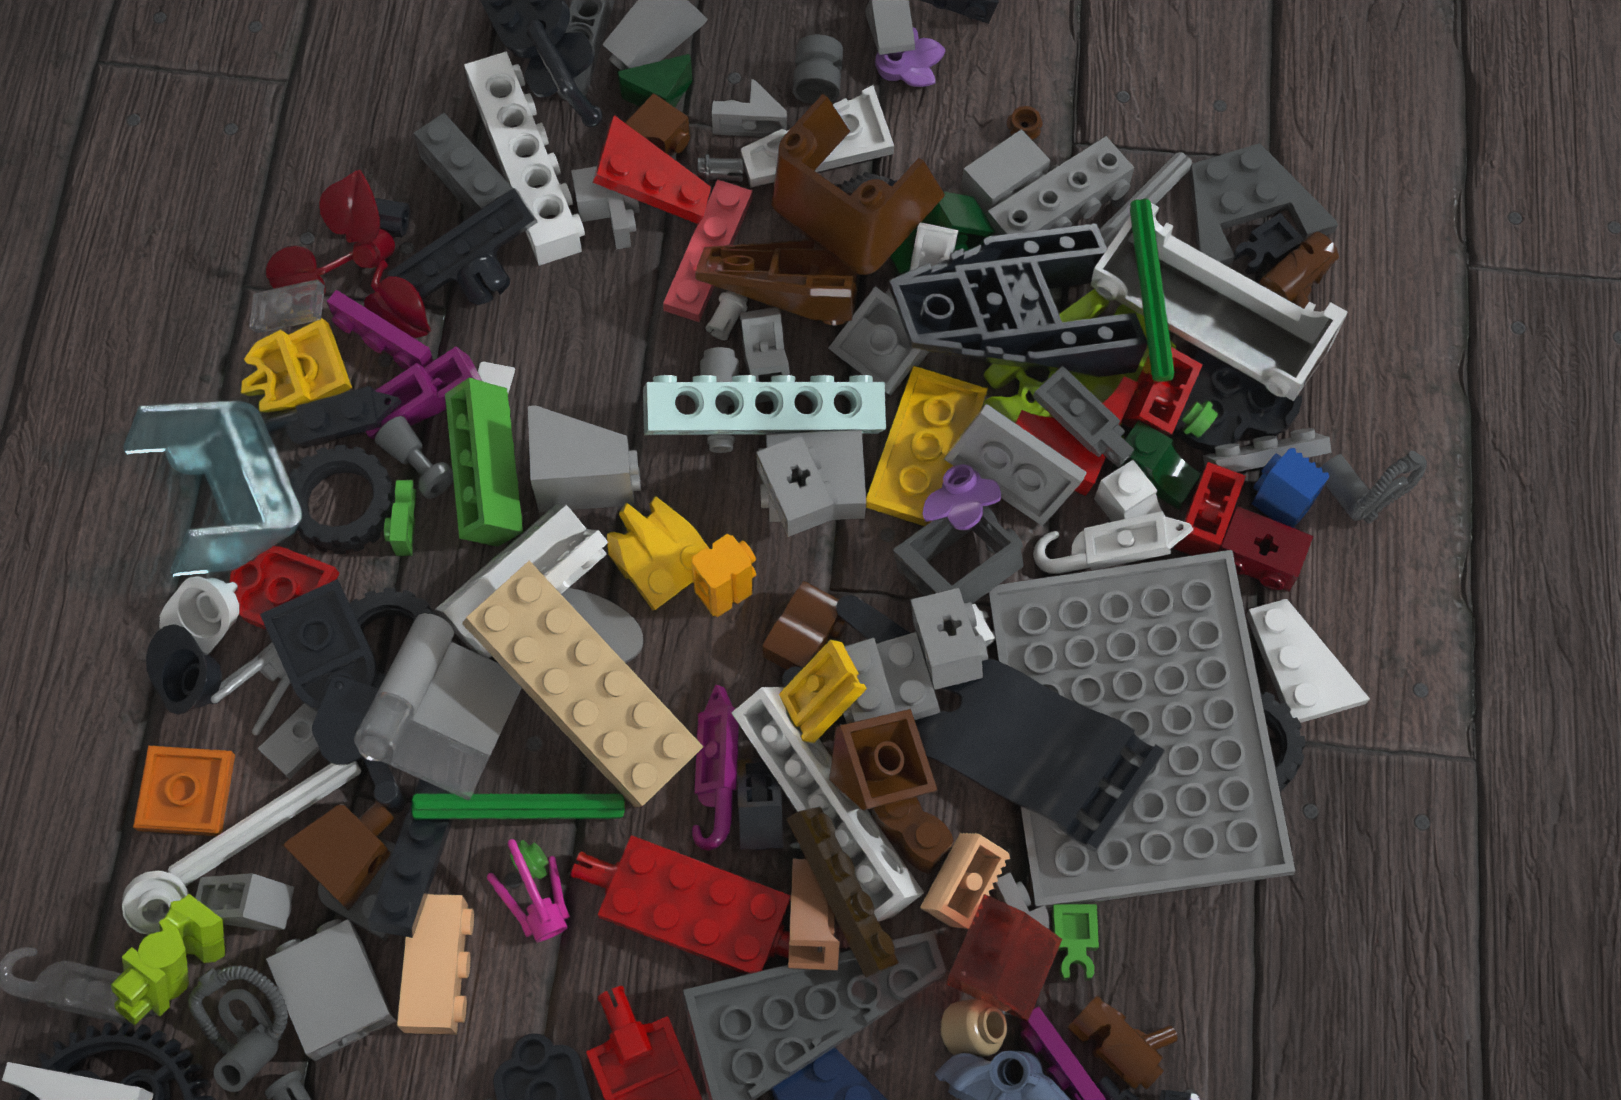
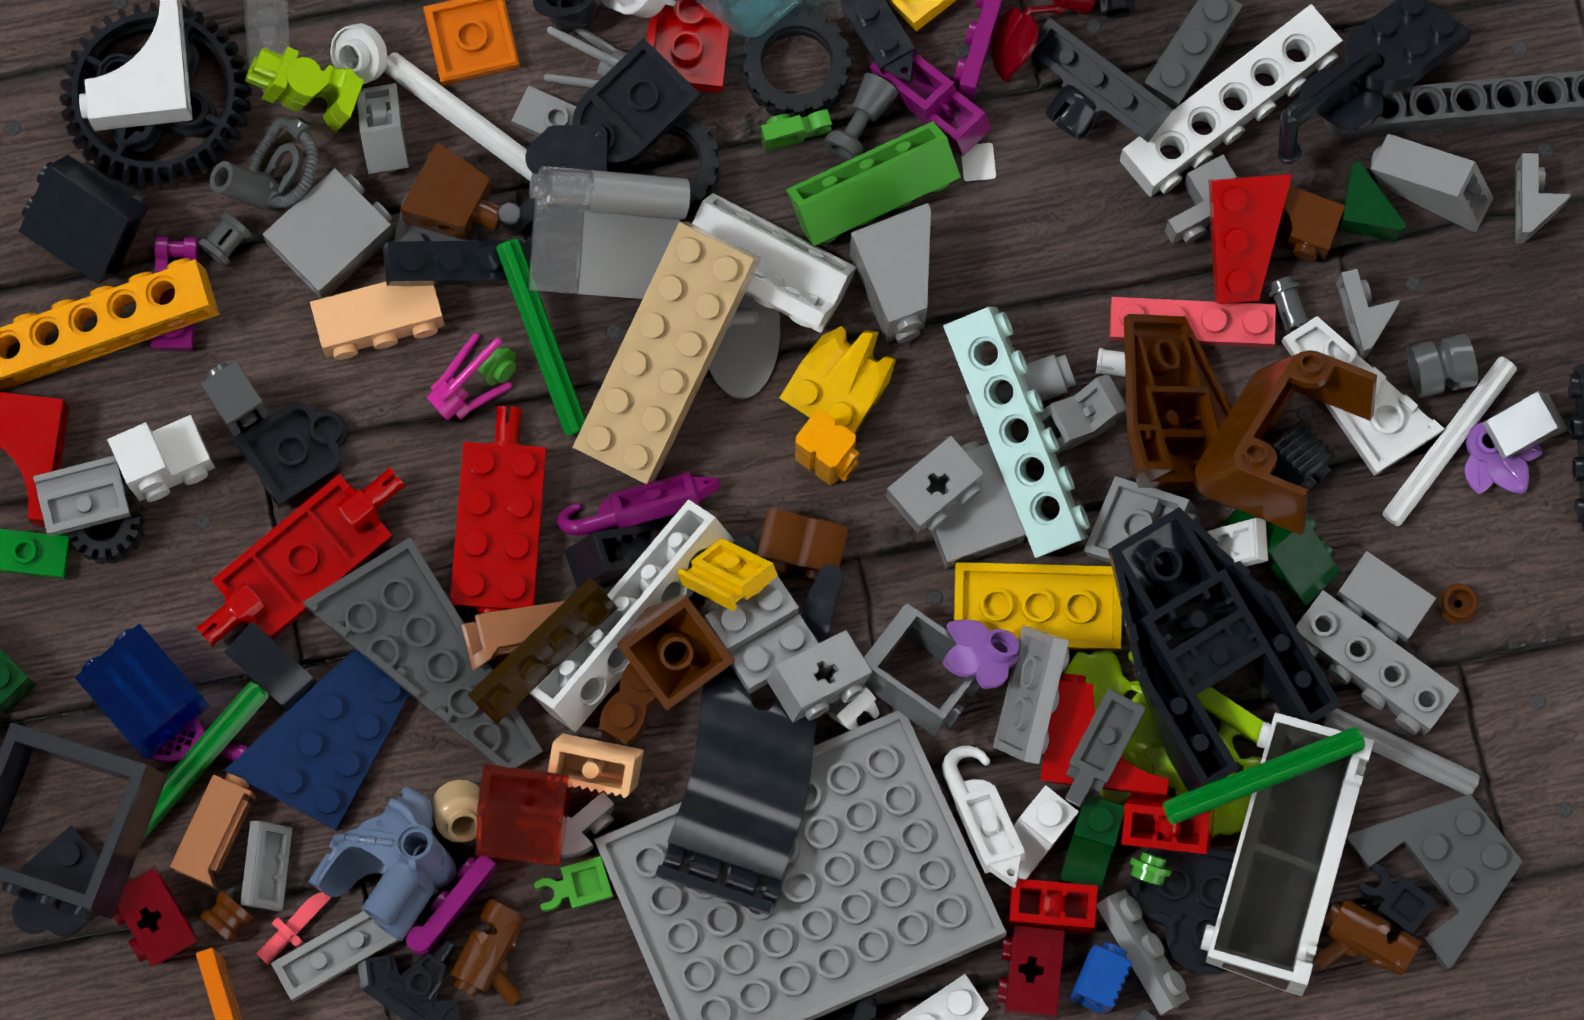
camera: 75 degrees right, 10 degrees up
none -> white axle [1383,357,1517,526]

